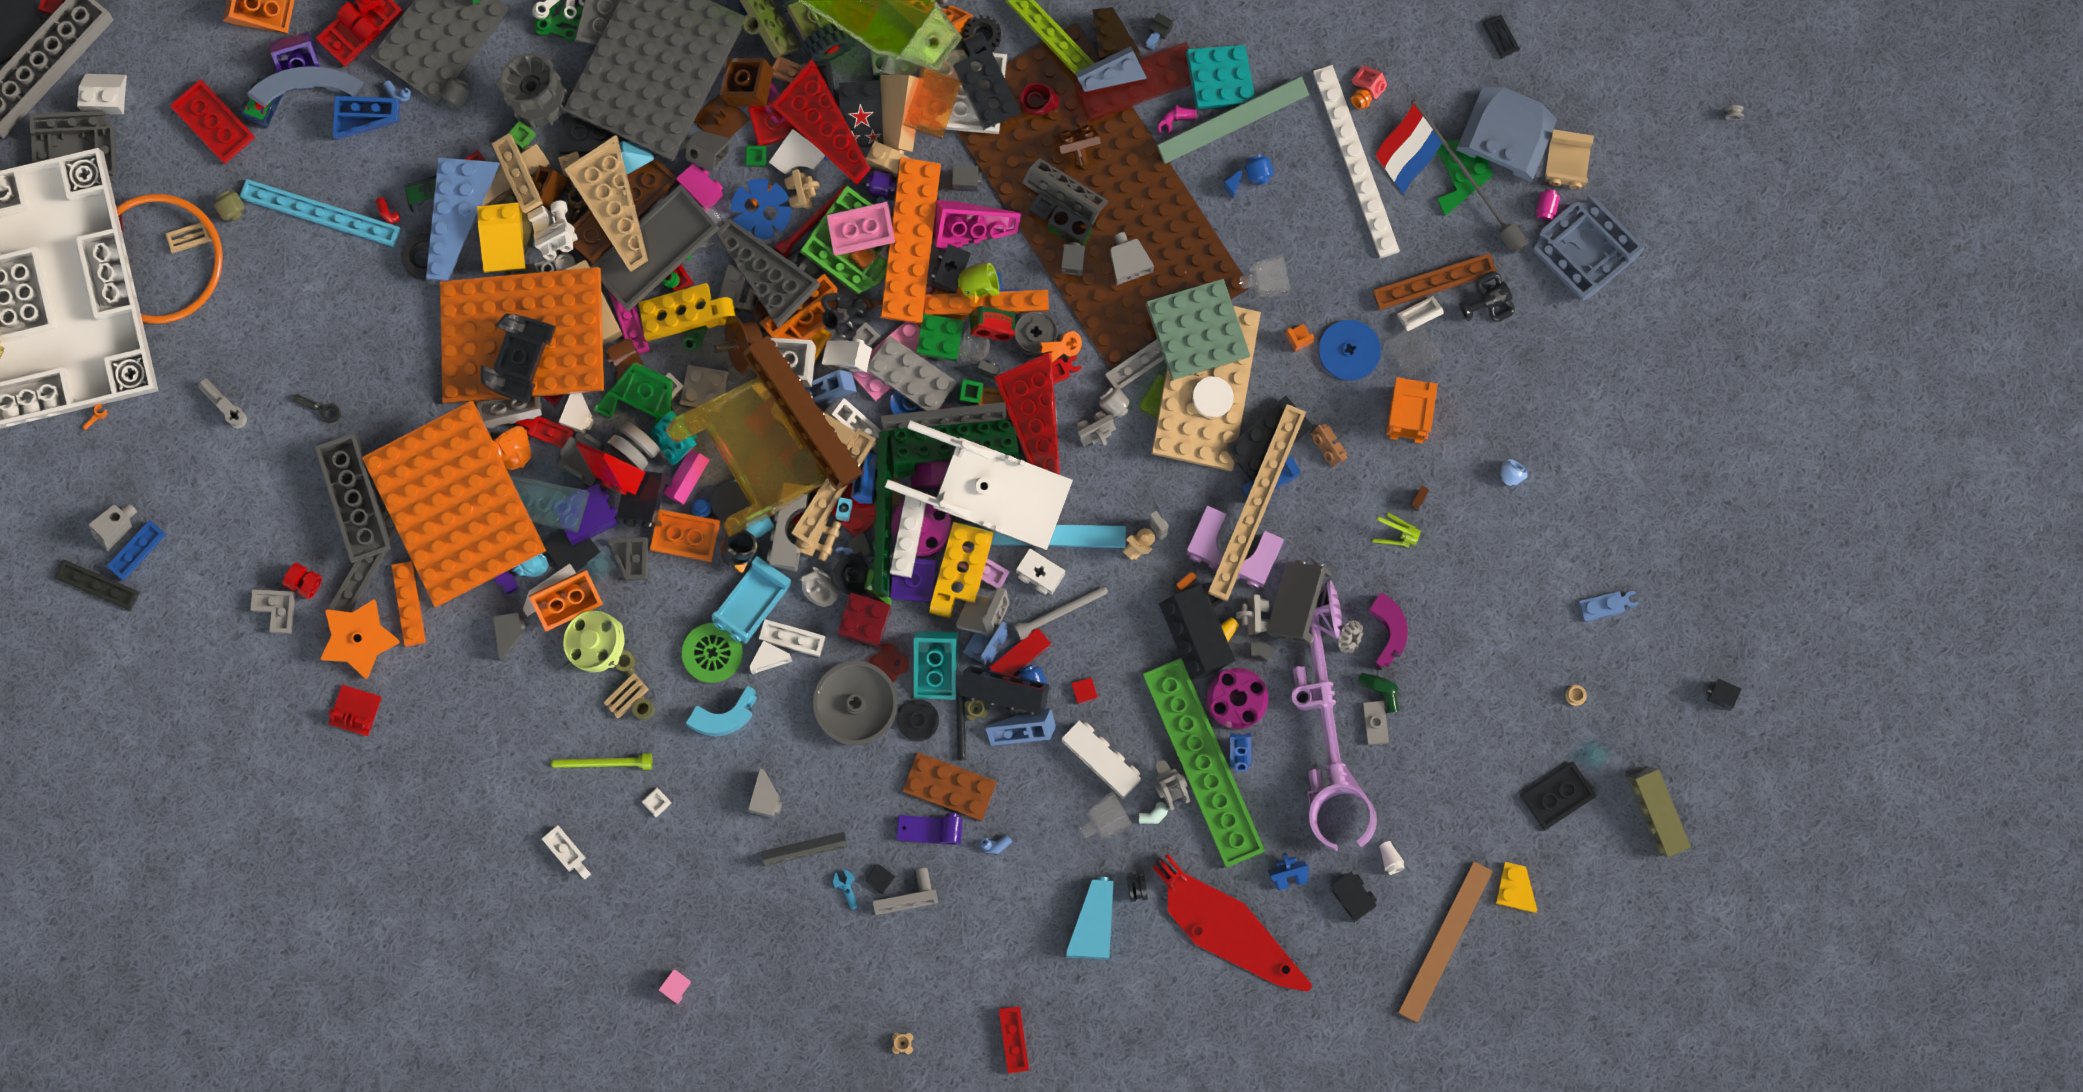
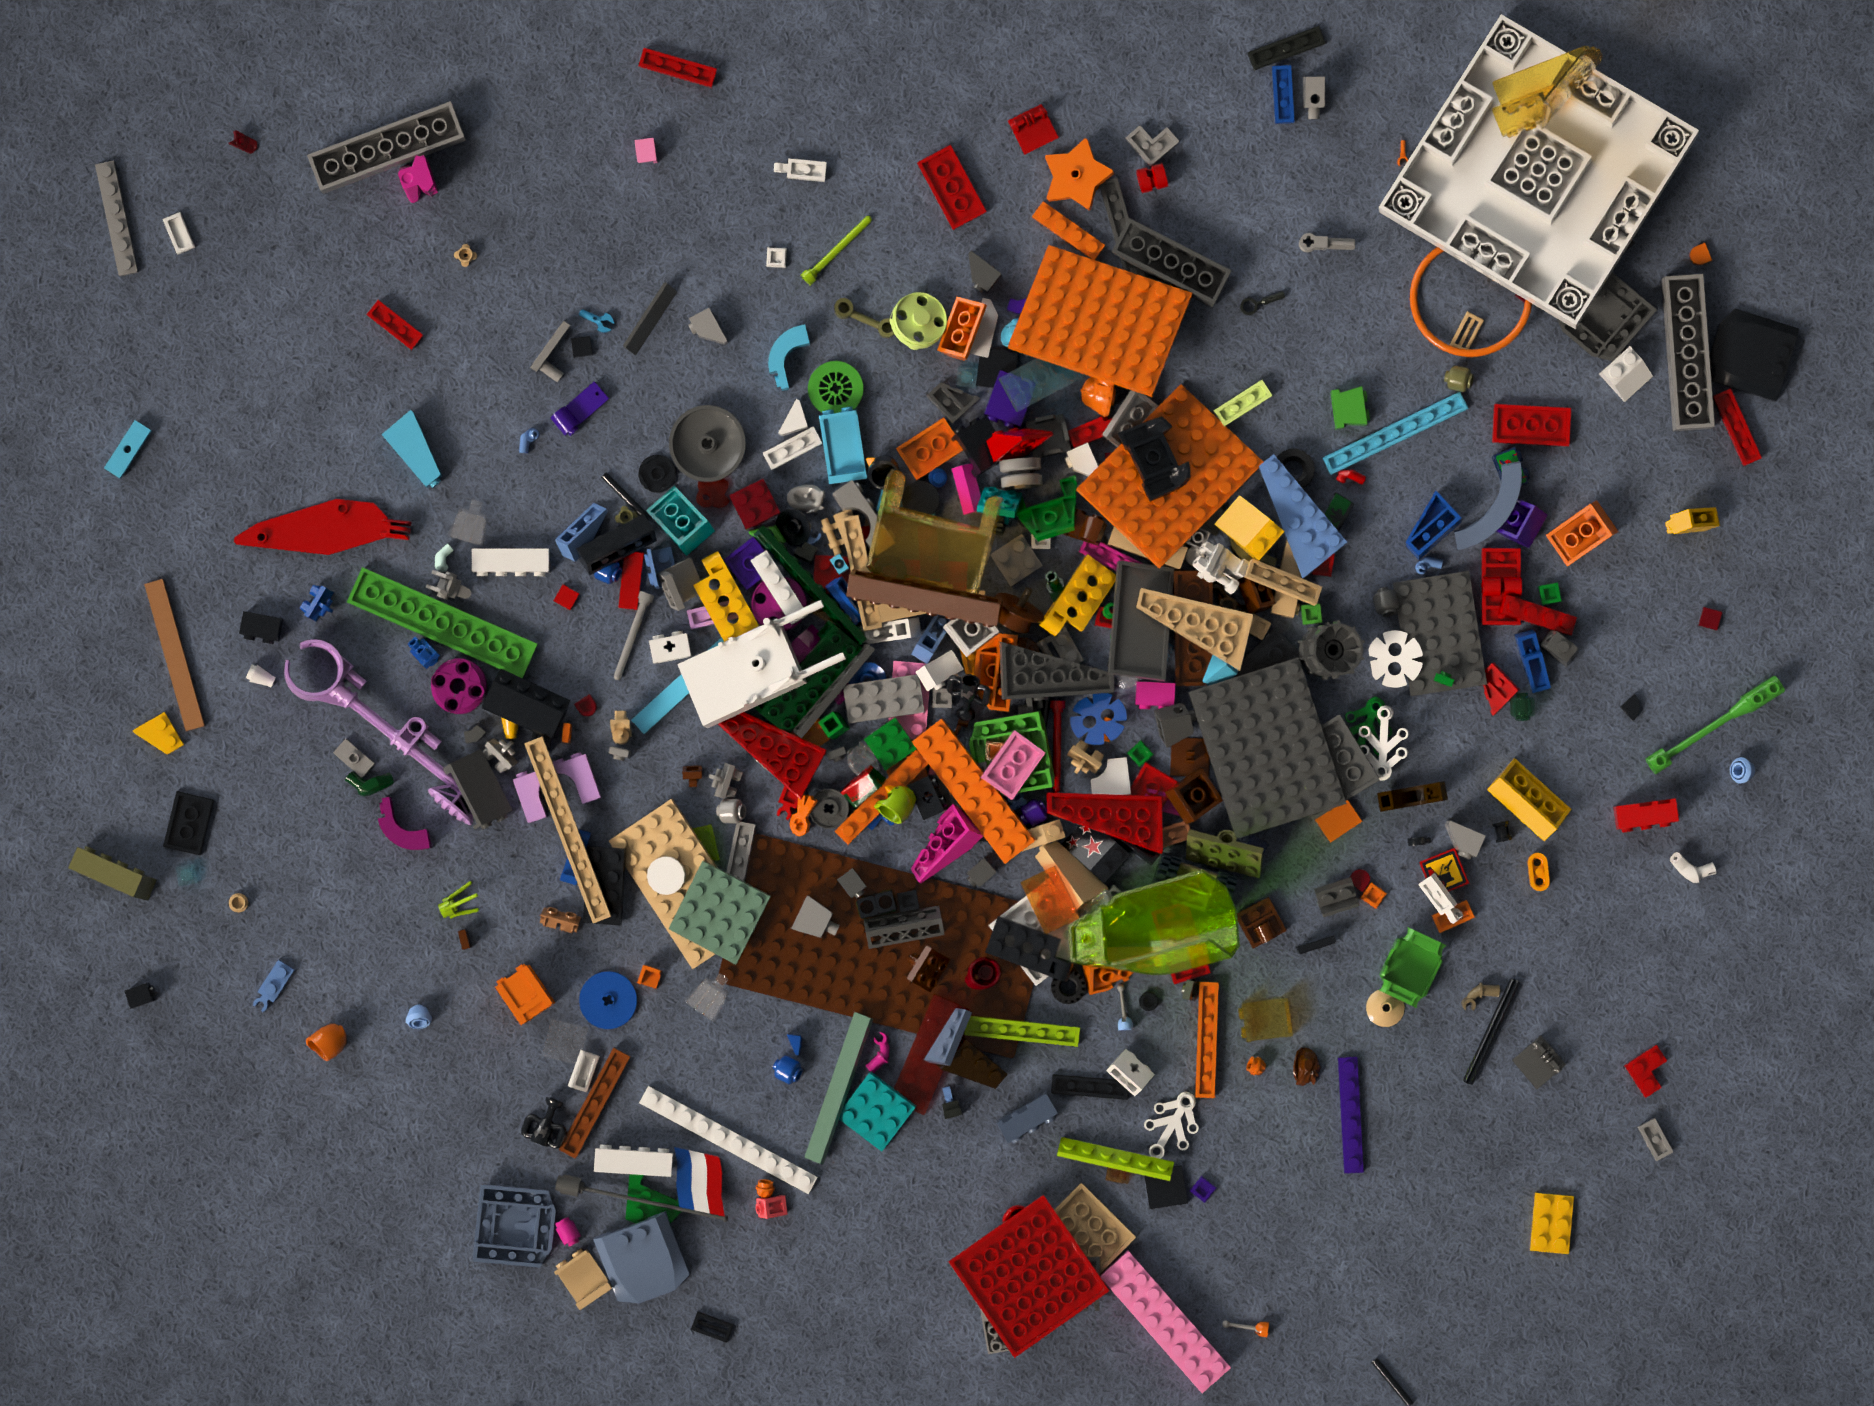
camera: 140 degrees right, 10 degrees up
tan tile [604,674,649,718] -> none
dark orange plate [903,752,997,821] -> none
black wheel [1127,871,1148,902] -> none
light grey gear [1338,620,1364,653] -> none
none -> orange piece [306,1024,347,1061]
none -> dark red tile [574,694,597,717]
none -> white brick [594,1144,673,1177]
none -> red plate [638,48,717,88]
none -> reddish brown tile [682,765,703,787]
none -> red plate [917,145,987,230]
none -> yellowish green plate [1214,380,1272,426]
none -> bright green hips [1330,386,1370,430]
none -> white piece [1369,630,1423,688]

